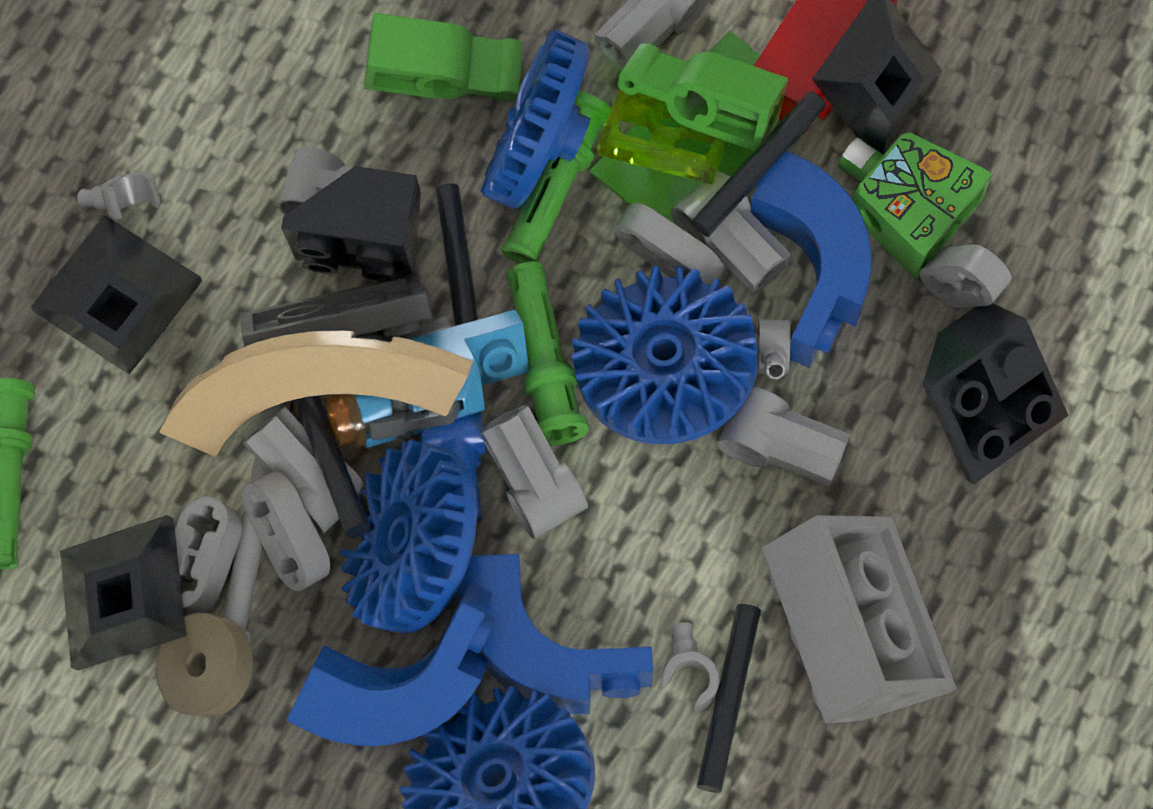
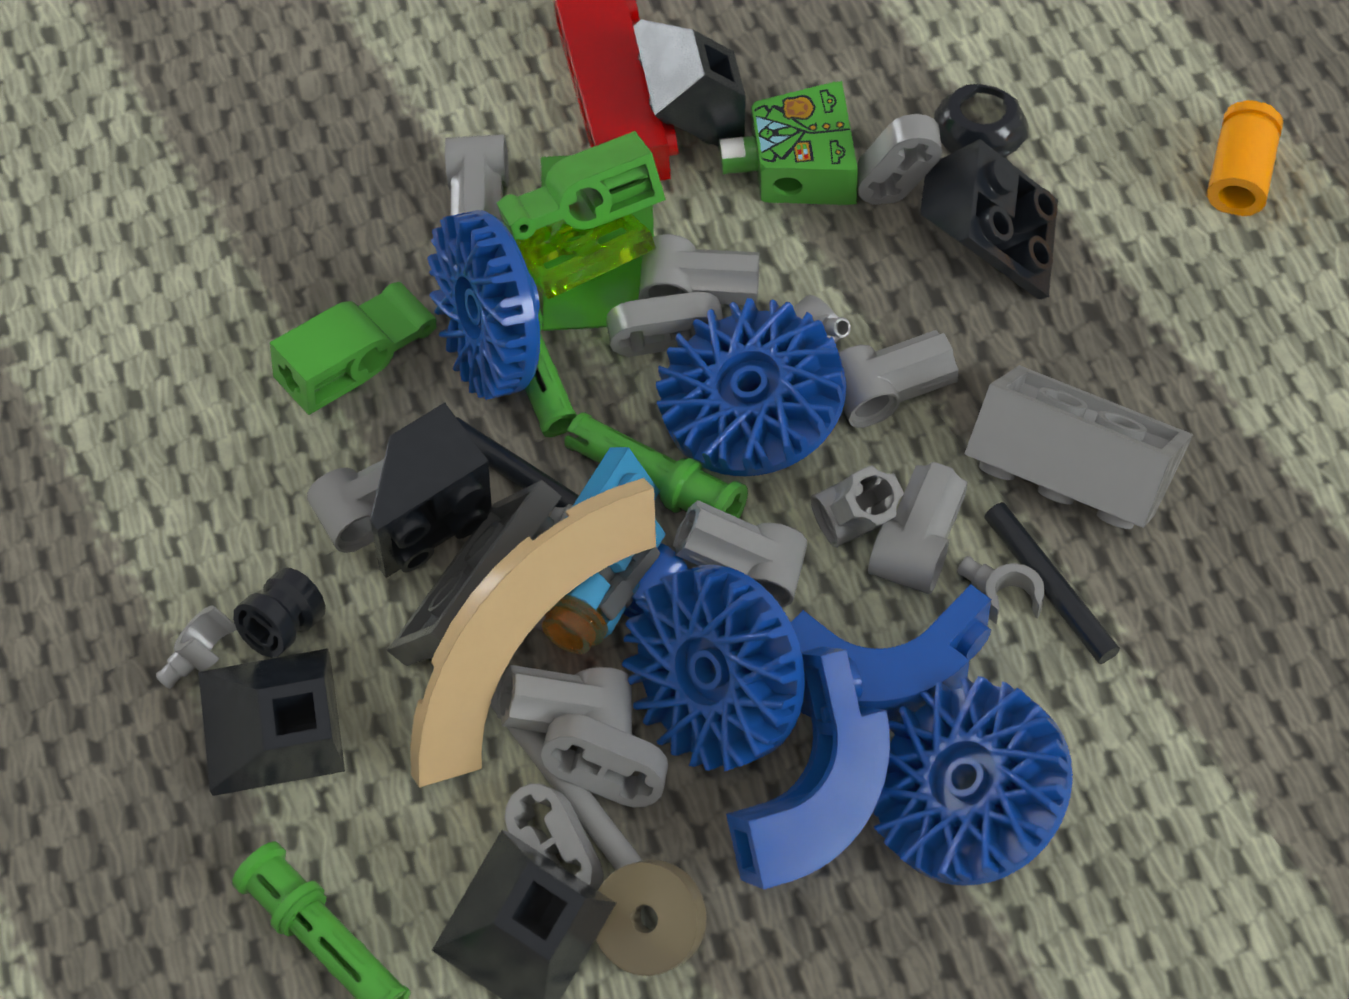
camera: 40 degrees left, 10 degrees down
black bar [294,395,370,538] -> none
black bar [691,91,826,237] -> none
blue arch [751,151,872,368] -> none
none -> black wheel [233,567,326,658]
none -> light grey piece [811,465,904,547]
none -> light grey piece [868,462,968,595]
none -> black piece [934,84,1028,157]

